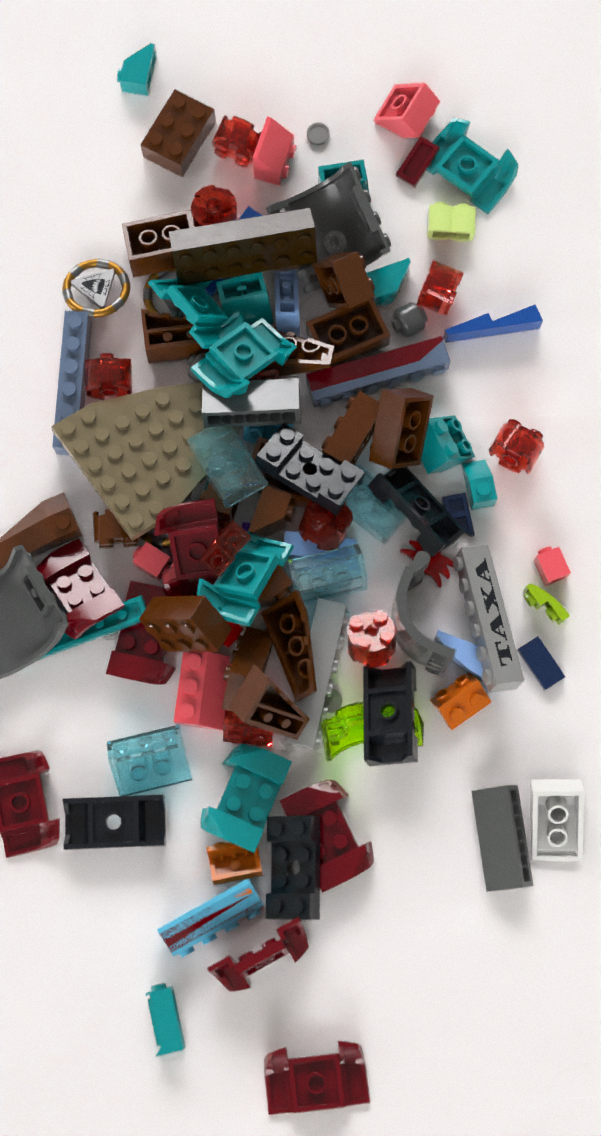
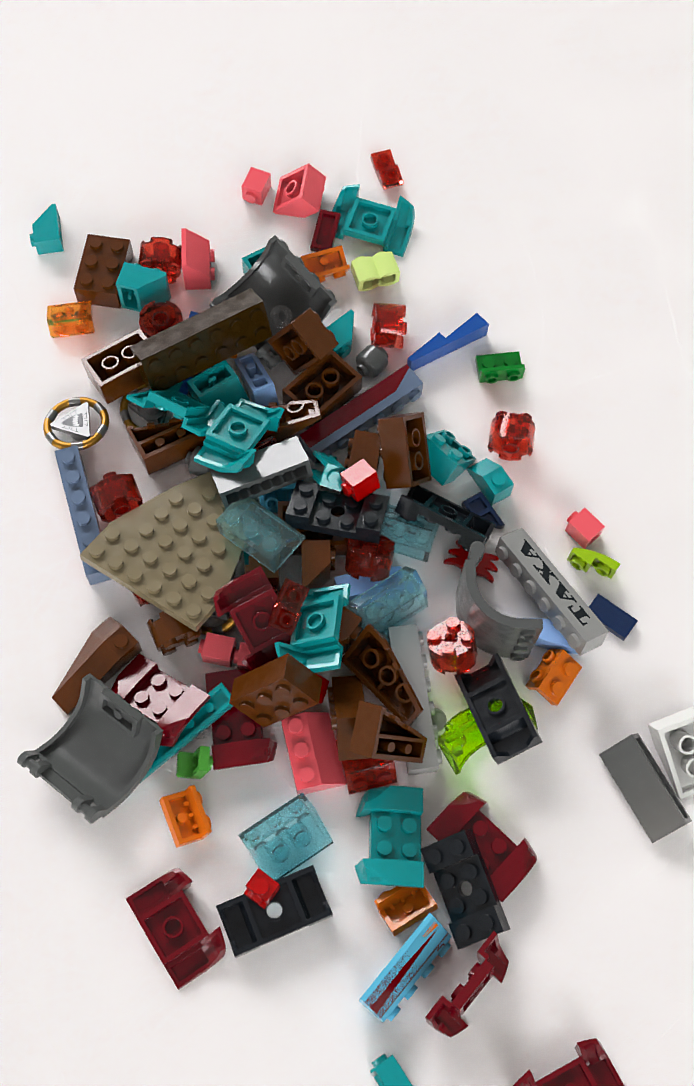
camera: 25 degrees left, 10 degrees down
light grey piece [307,123,329,146] -> none
none -> clear orange bracket [47,301,95,338]
none -> teal slope [116,262,171,313]
none -> orange bracket [159,785,212,848]
none -> bright green bracket [176,746,213,780]
none -> coral brick [241,167,271,205]
none -> red brick [244,868,280,910]
none -> orange bracket [300,245,350,283]
none -> teal window [311,450,346,492]
none -> red brick [340,459,380,502]
none -> clear red slope [370,149,404,190]
none -> green bracket [475,351,525,384]

